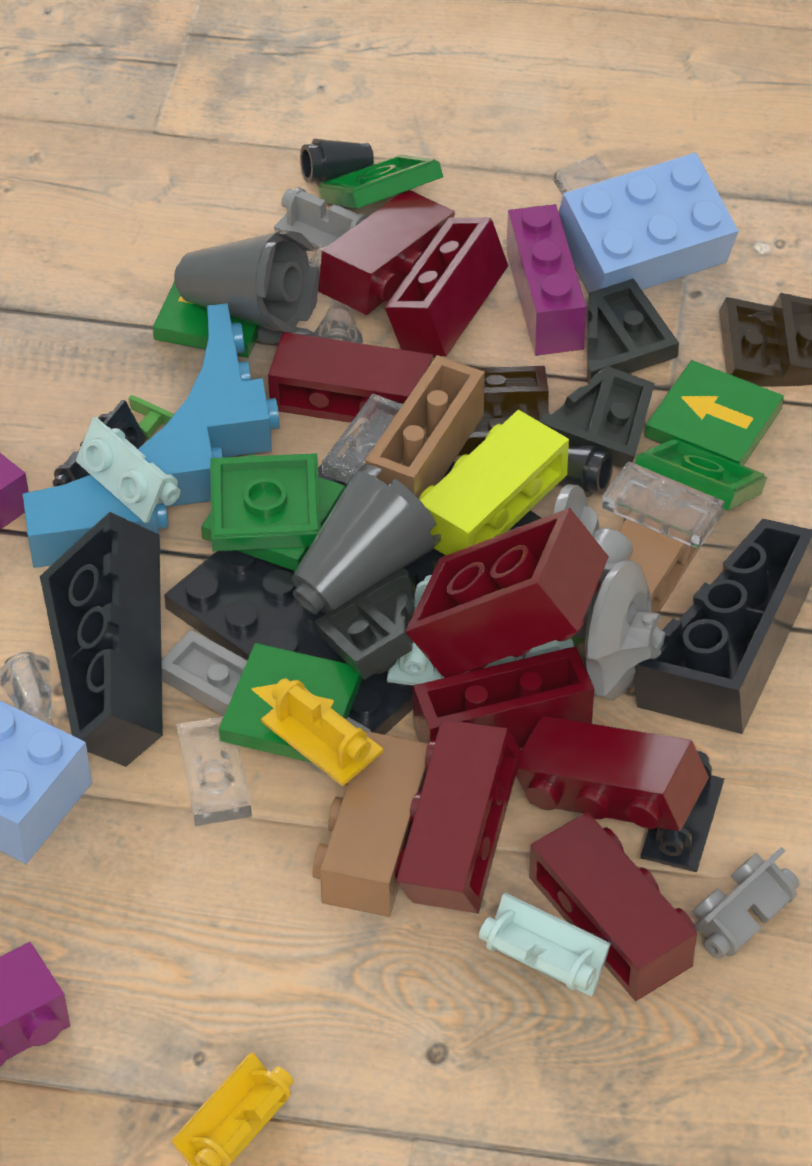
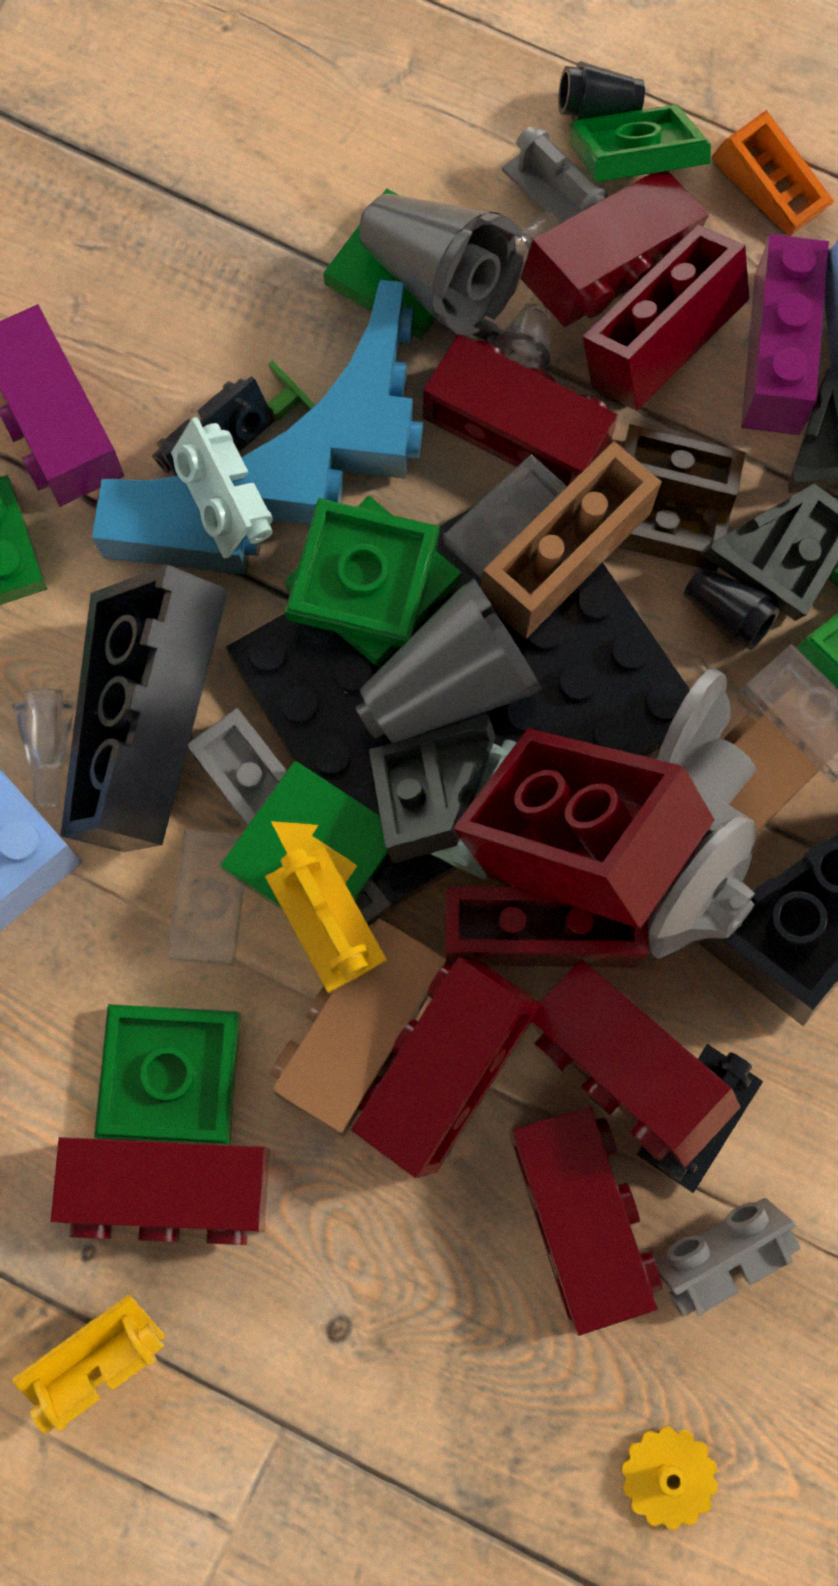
camera: 15 degrees right, 25 degrees up
neon yellow brick [419,410,569,556] -> none
light aqua hinge [479,893,611,997] -> none
none -> dark red brick [50,1137,270,1245]
none -> green tile [94,1004,241,1145]
none -> yellow piece [621,1425,718,1530]
none -> orange slope [711,110,834,236]

